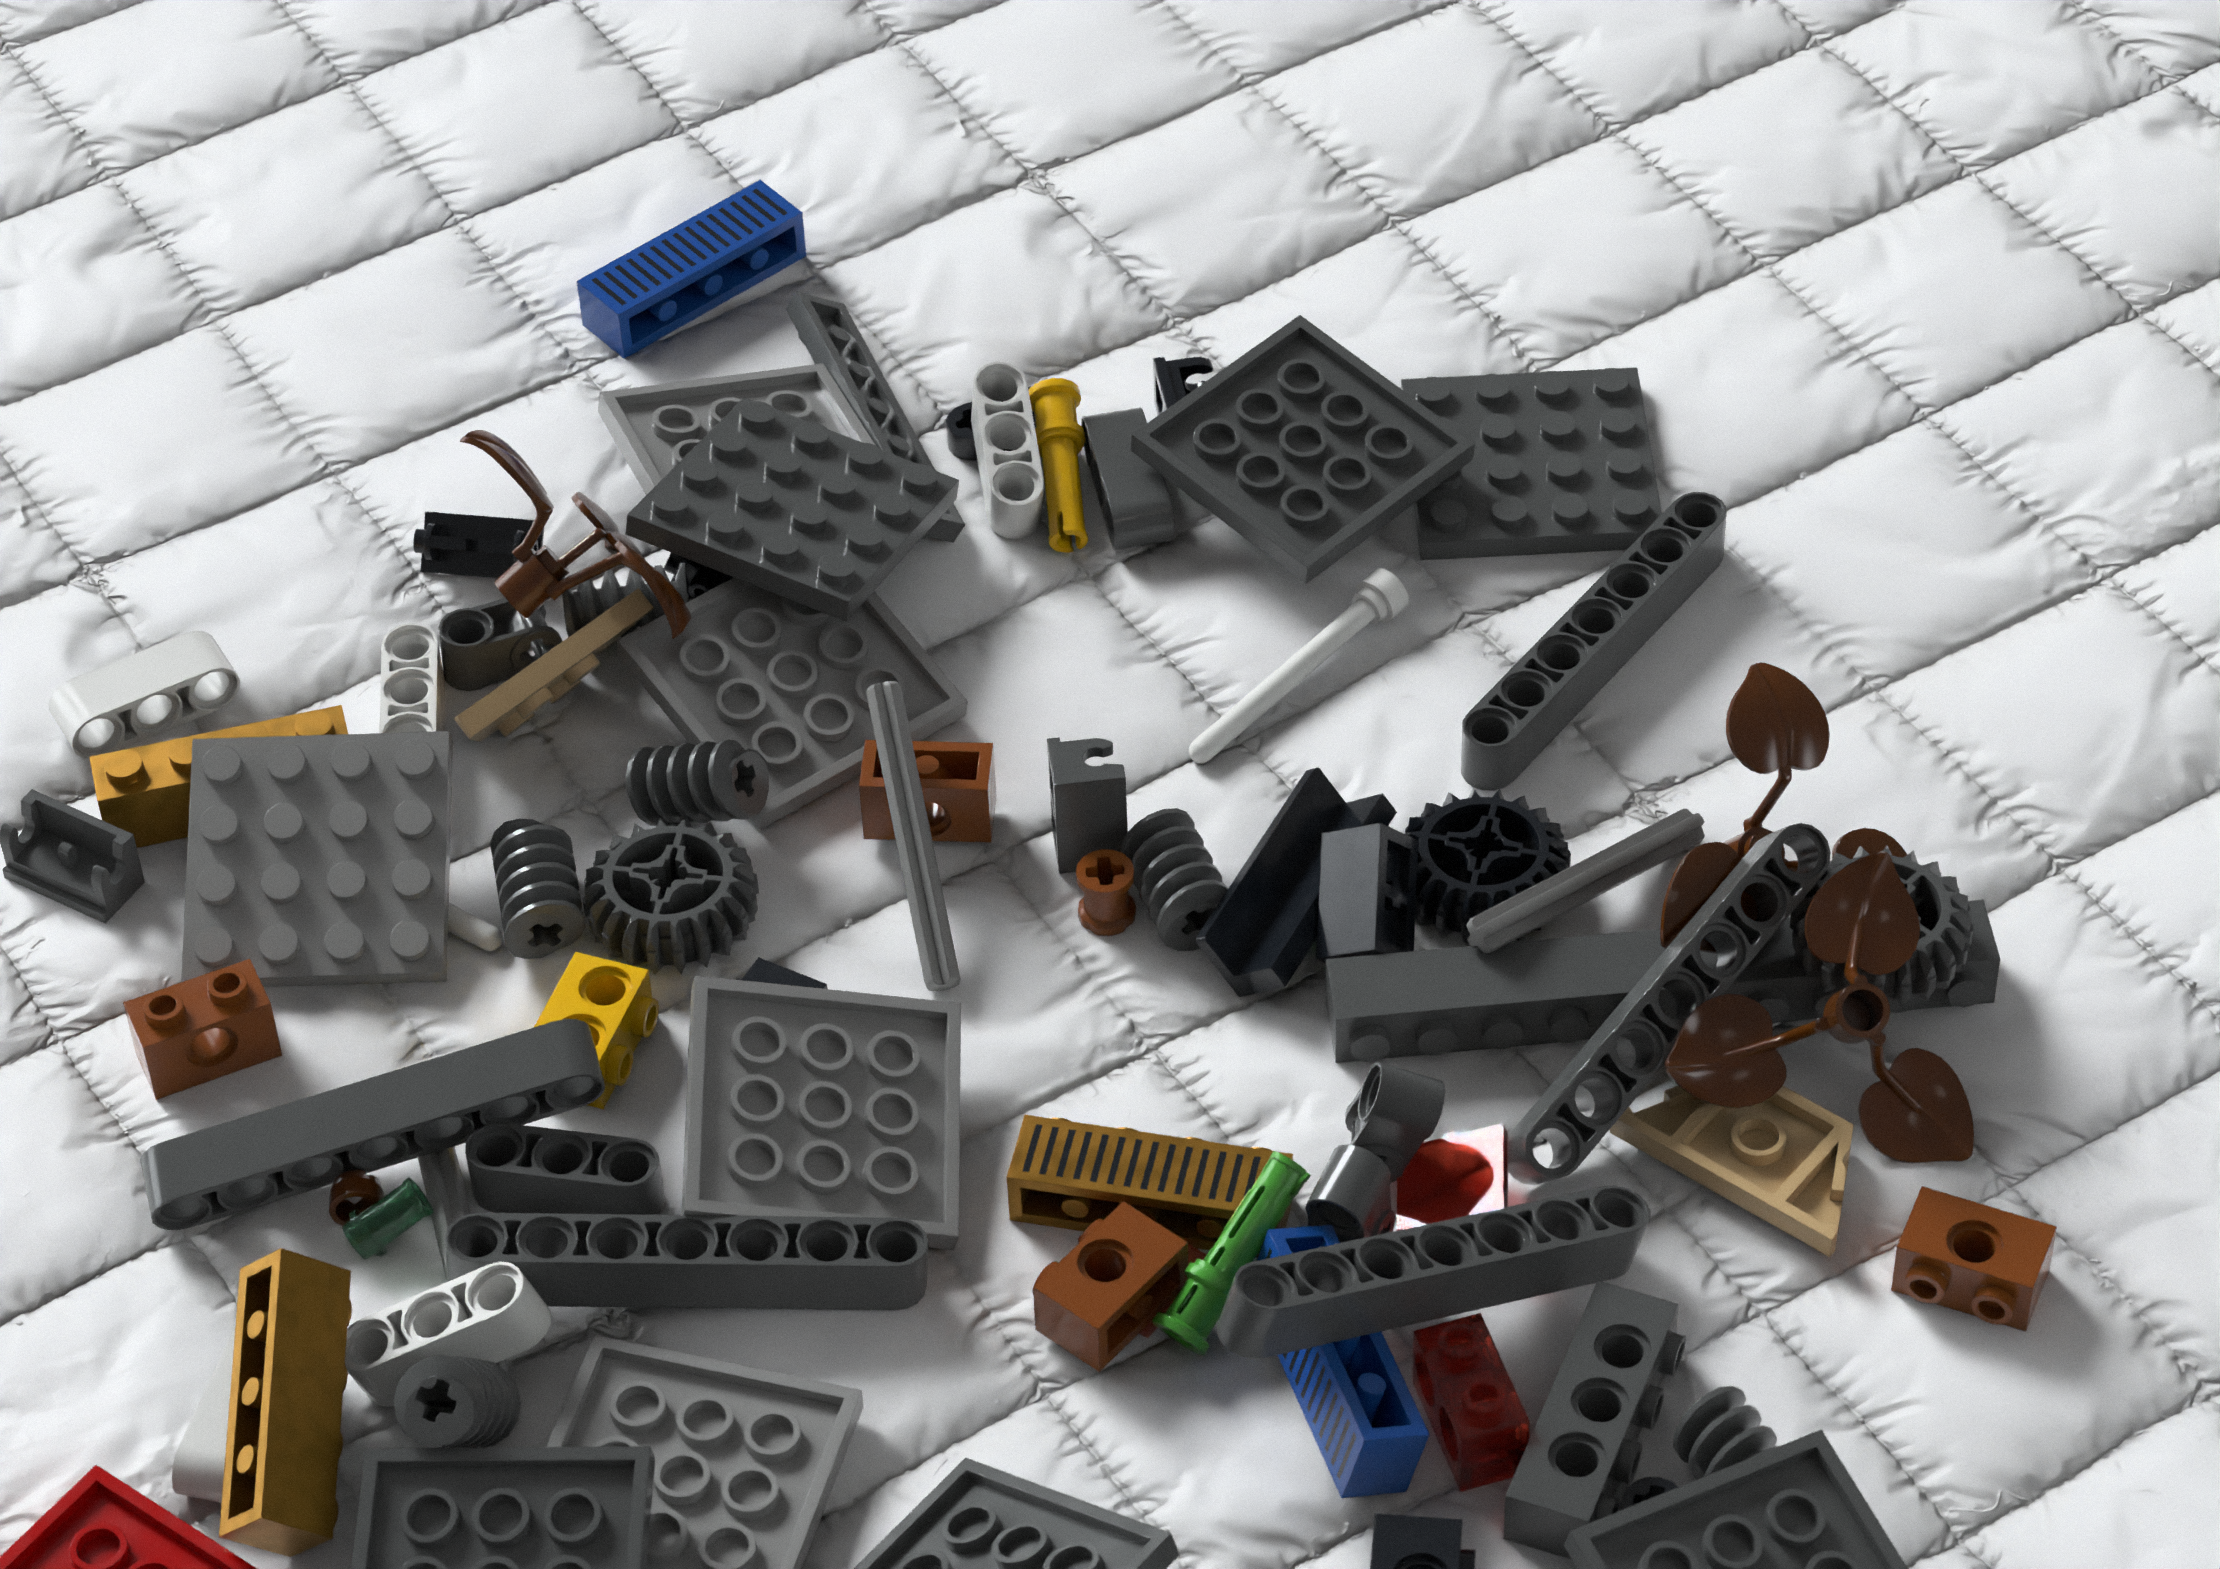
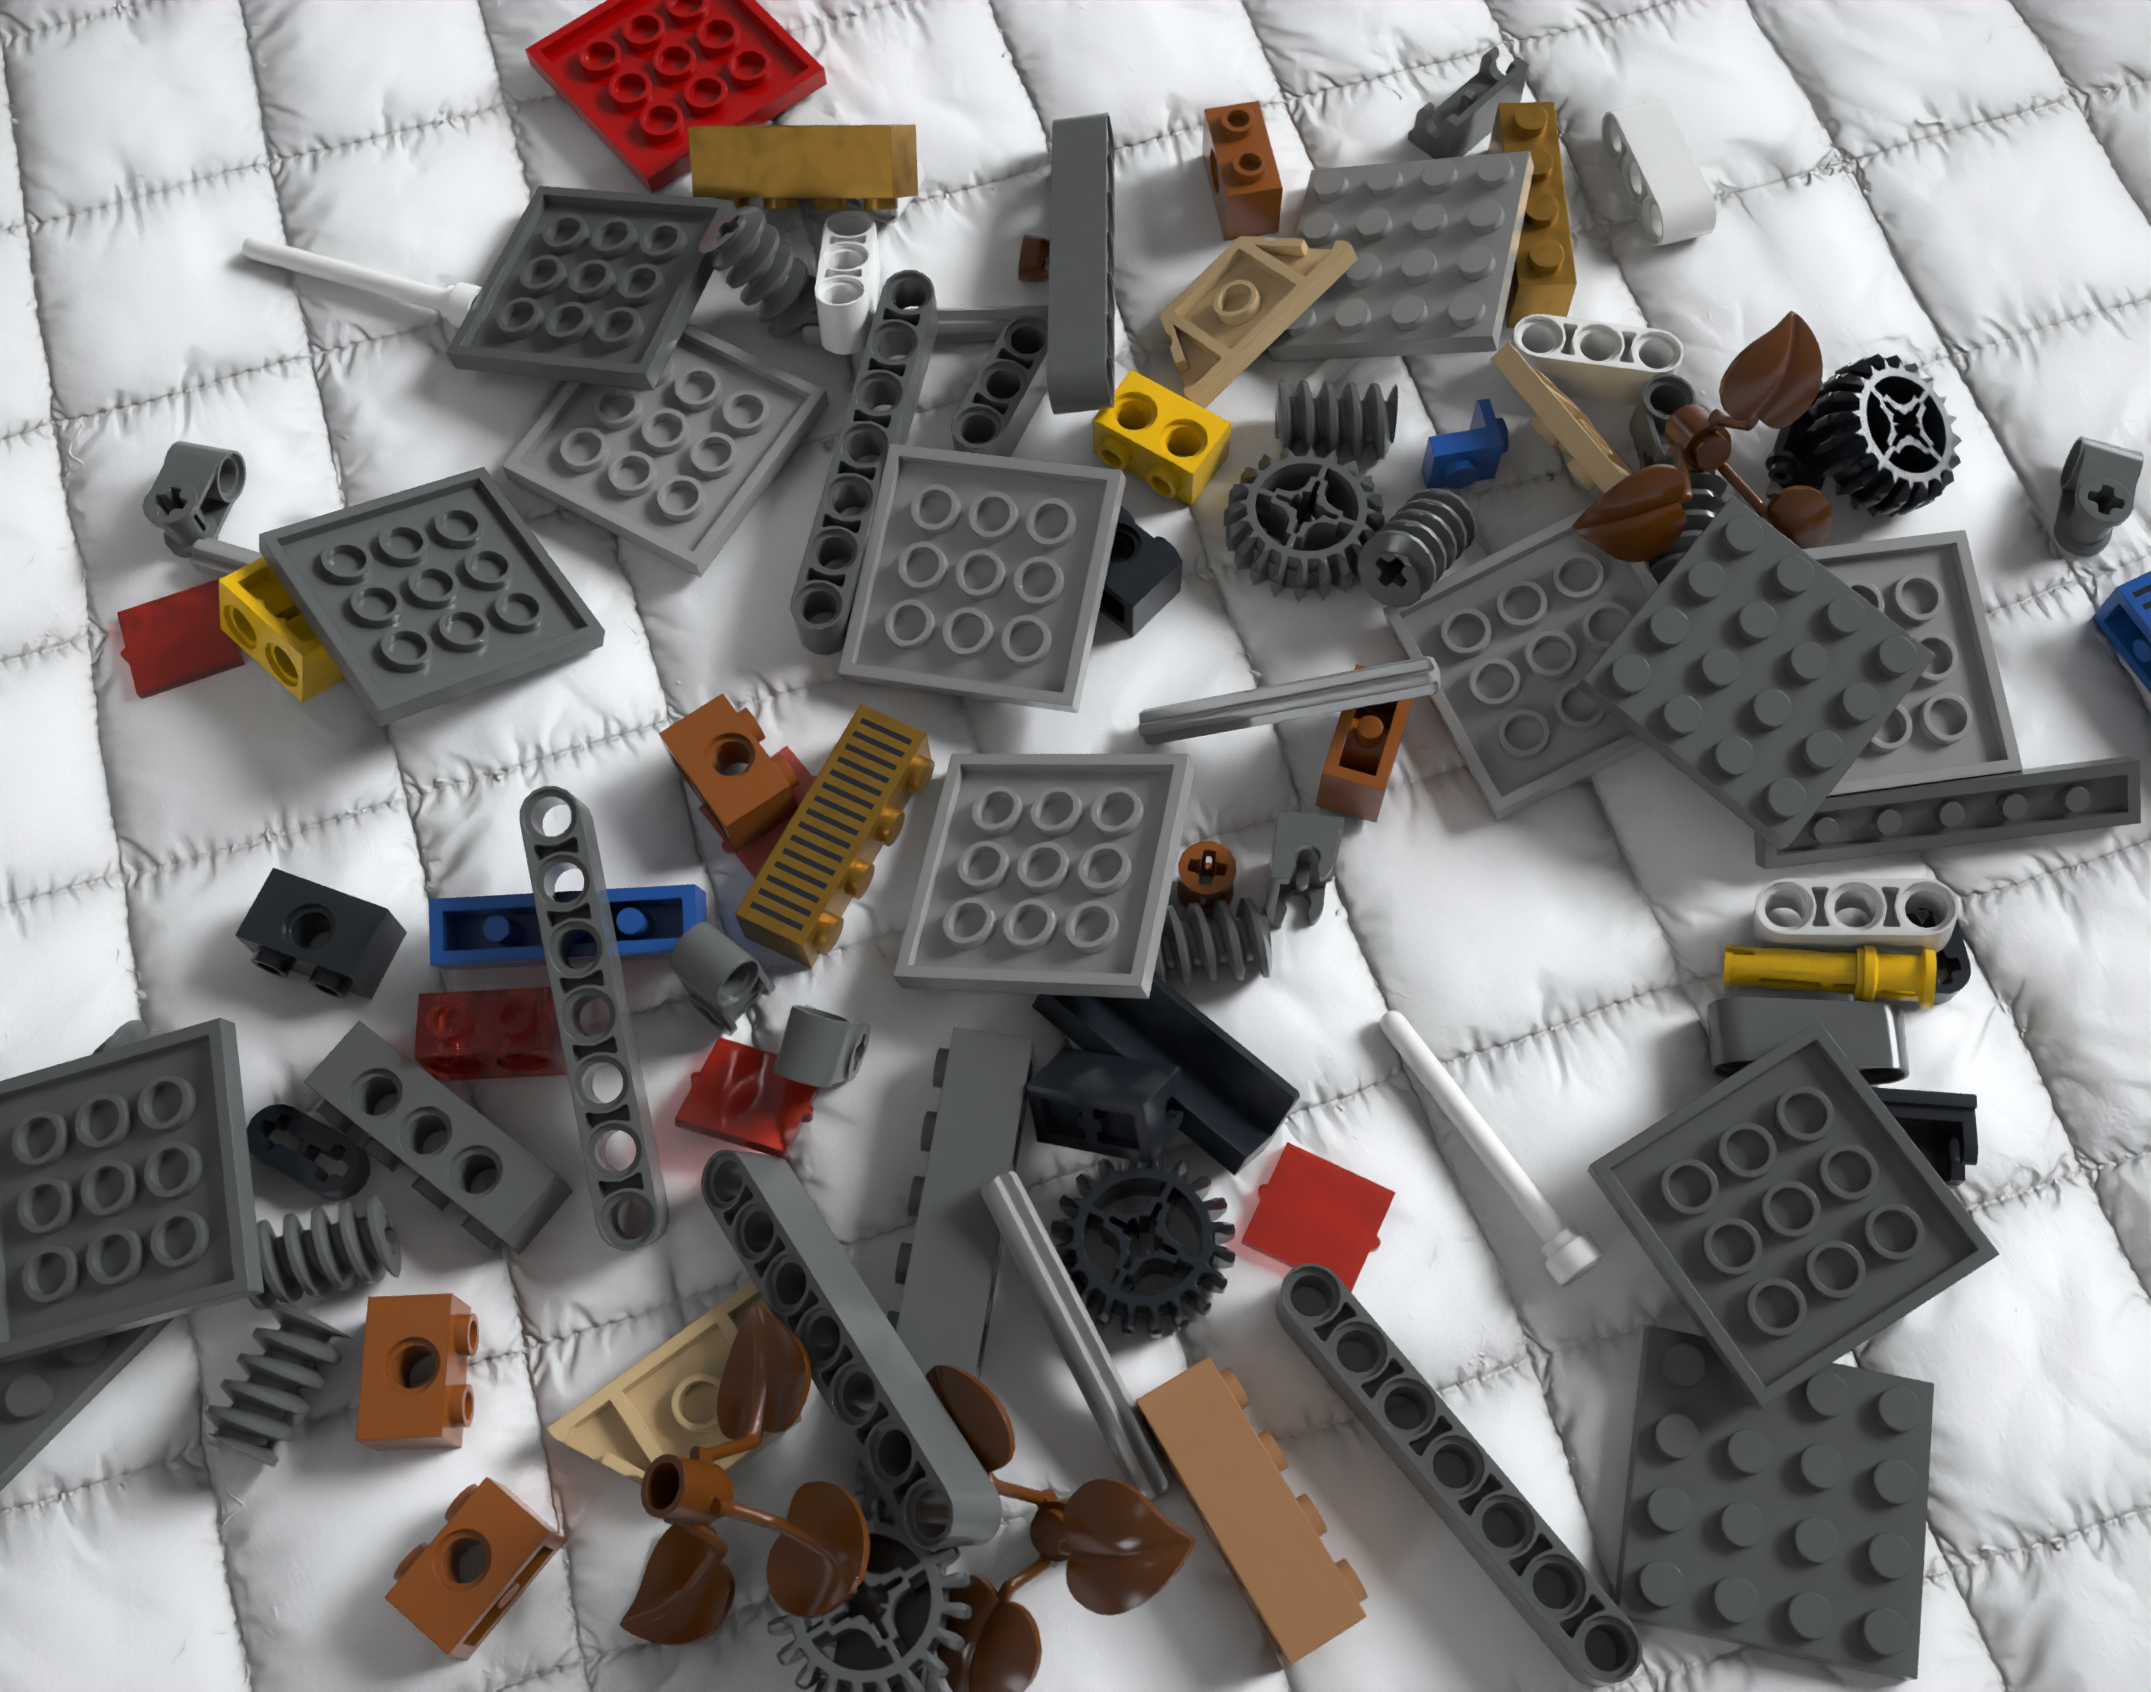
camera: 105 degrees right, 20 degrees up
clear green pin [342,1177,434,1260] -> none
bright green pin [1152,1151,1311,1356] -> none
none -> dark grey piece [203,1302,353,1468]
none -> dark orange brick [355,1293,479,1451]
none -> light grey plate [893,754,1195,999]
none -> medium nougat brick [1136,1356,1368,1669]
none -> tan wing [1159,236,1358,409]
none -> clear red piece [1241,1142,1396,1292]
none -> blue bracket [1421,398,1509,489]
none -> black gear [1807,354,1962,517]
none -> dark grey piece [2054,436,2144,557]

